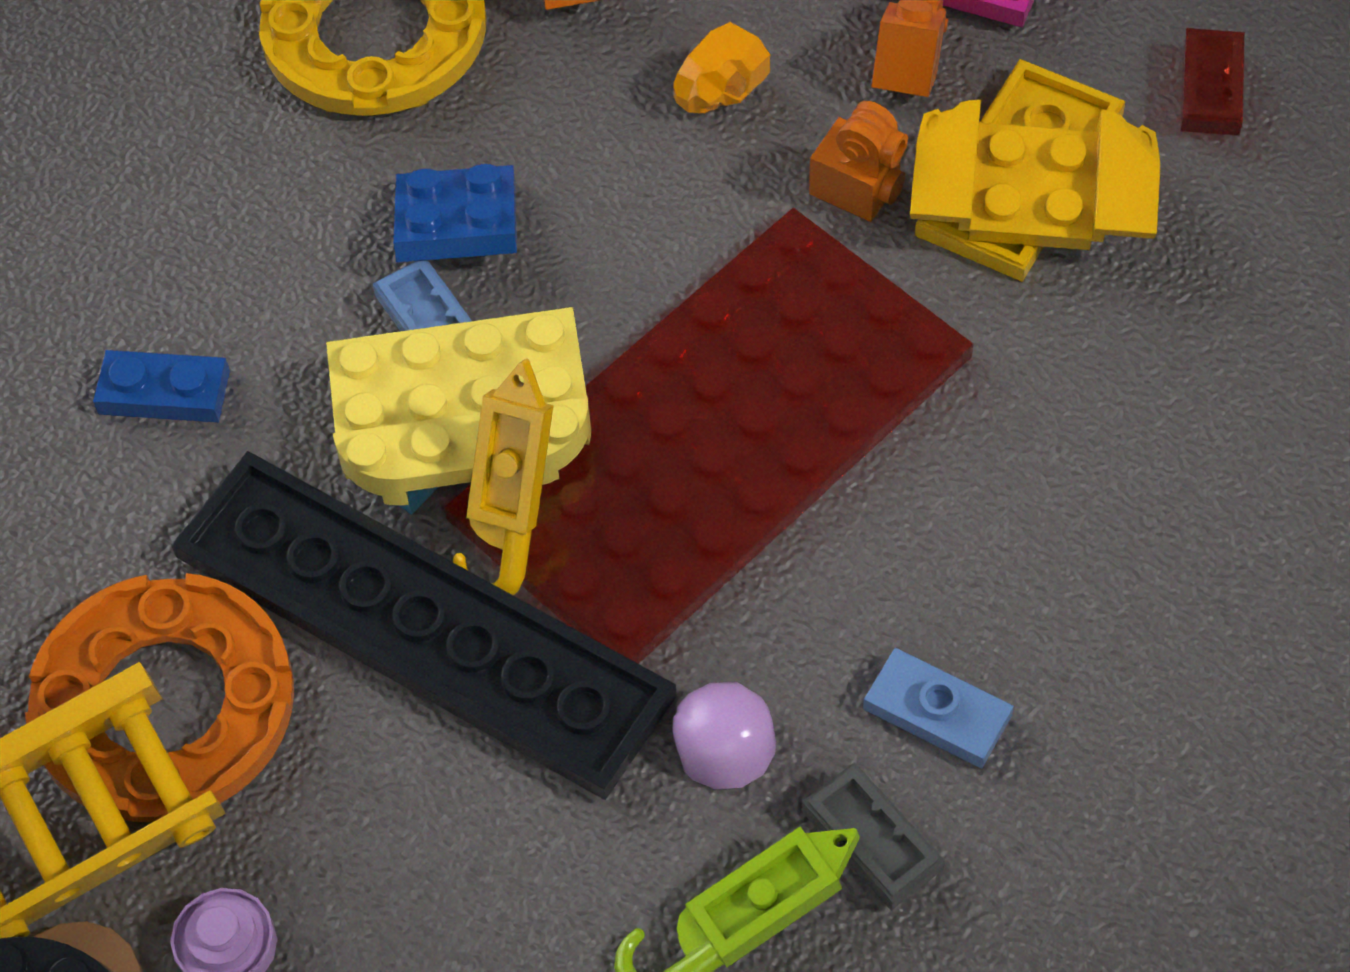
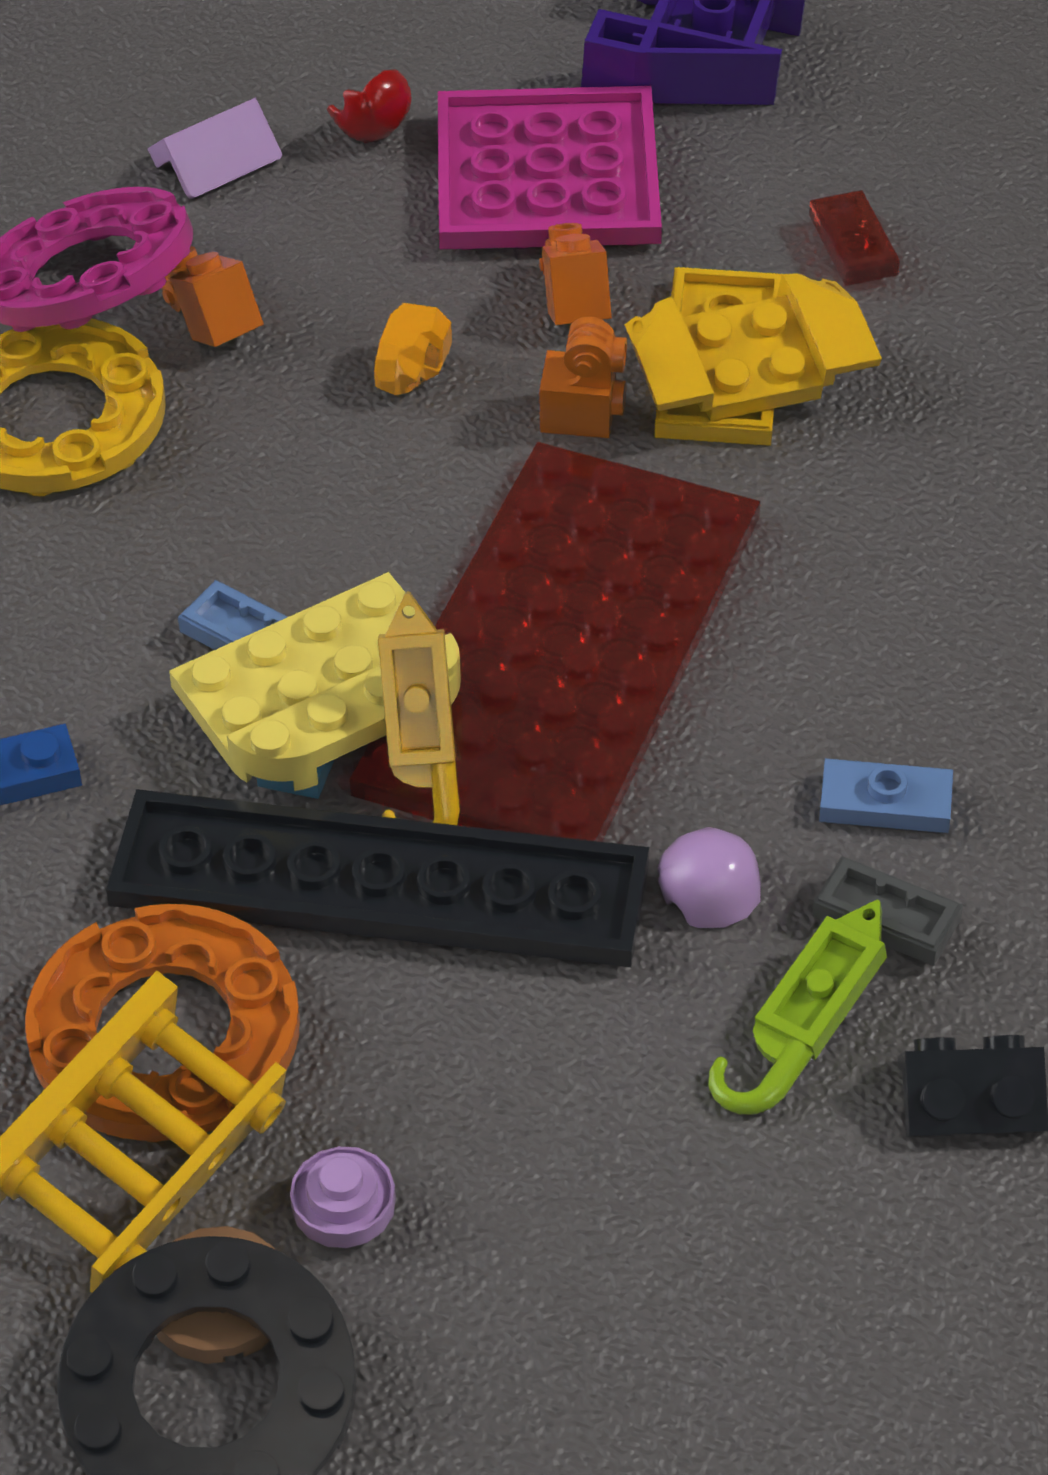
camera: 25 degrees left, 10 degrees down
blue plate [393,164,517,262] -> none

